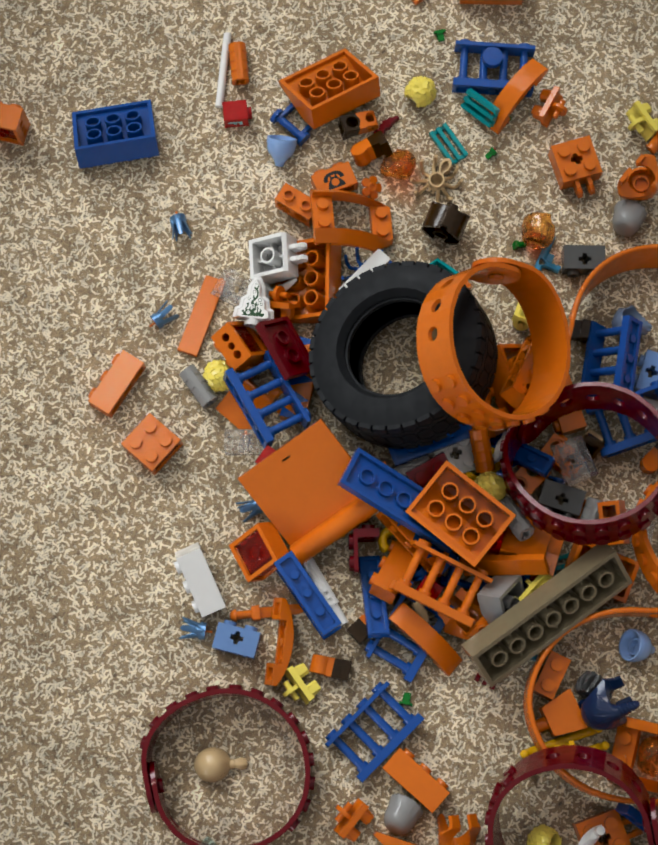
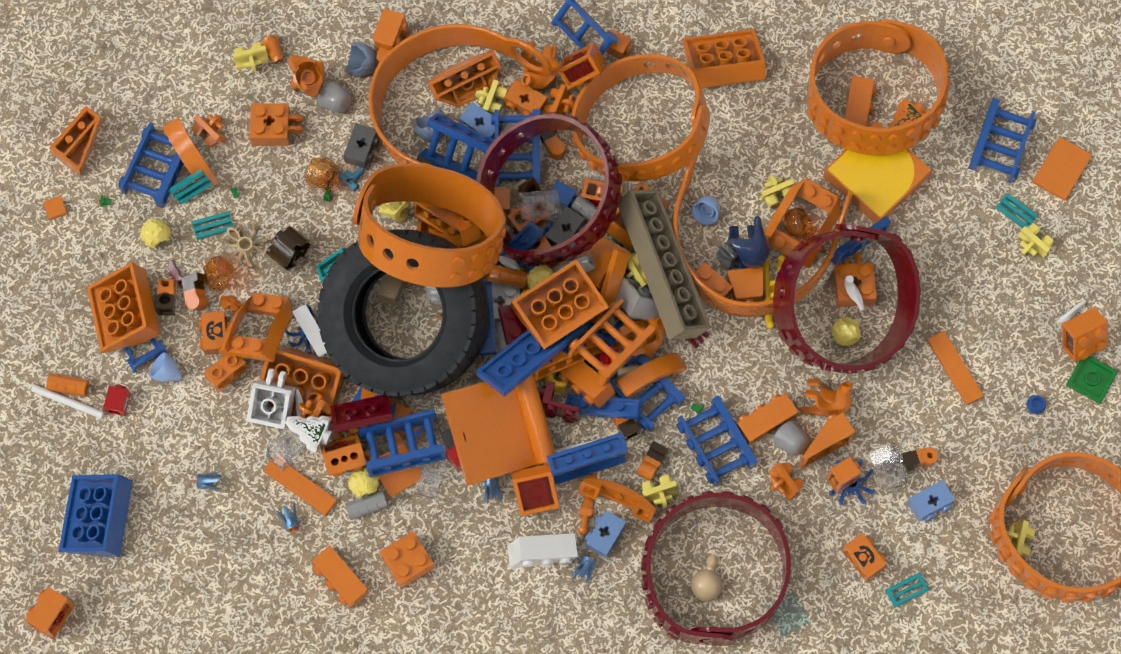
camera: 75 degrees left, 5 degrees down
blue tile [482,47,503,68] -> none
none -> blue brick [548,180,577,210]

